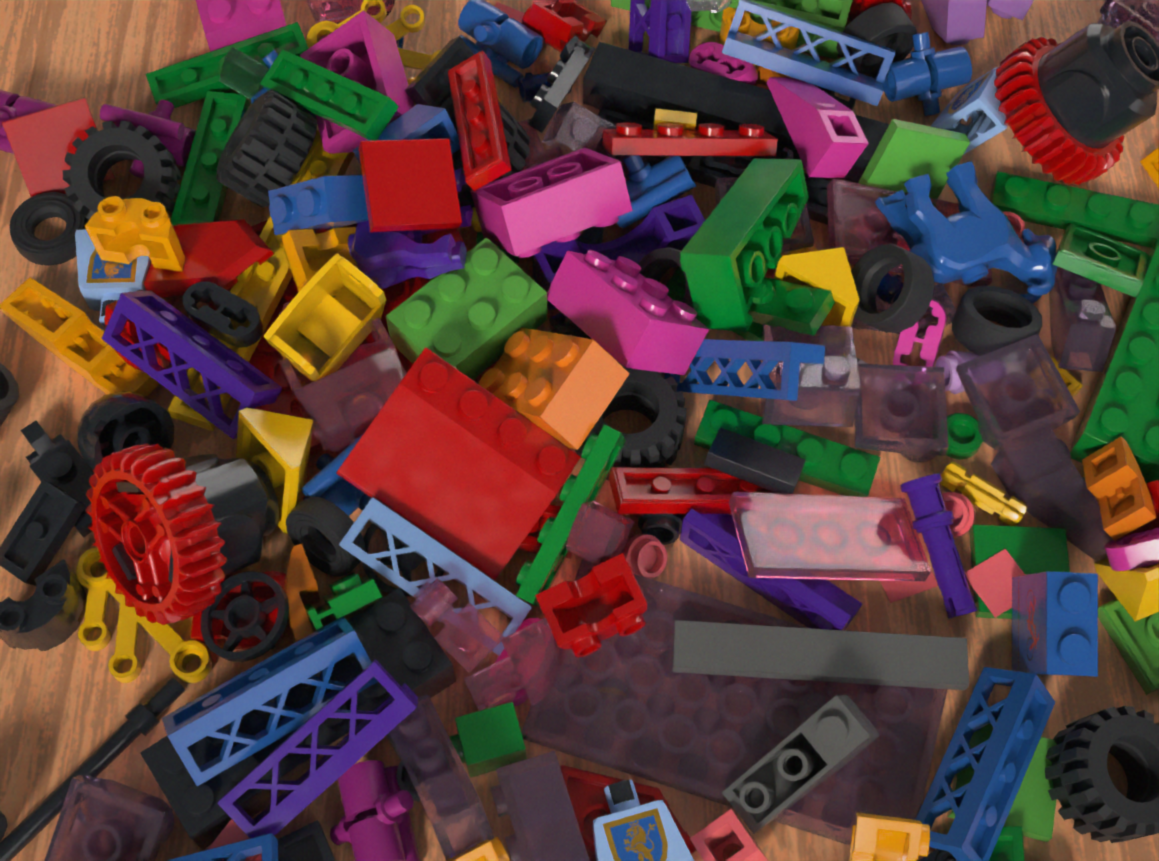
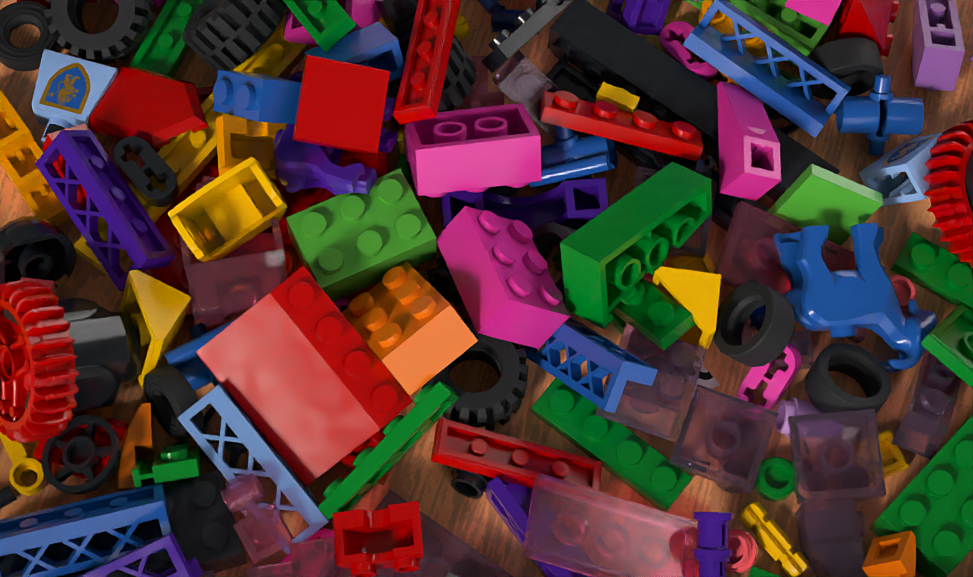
camera: 15 degrees right, 5 degrees up
light orange cylinder [85,196,185,272] -> none
clear pink brick [566,500,636,565] -> none
coral plate [623,534,667,581] -> none
black tile [704,427,806,498] -> none

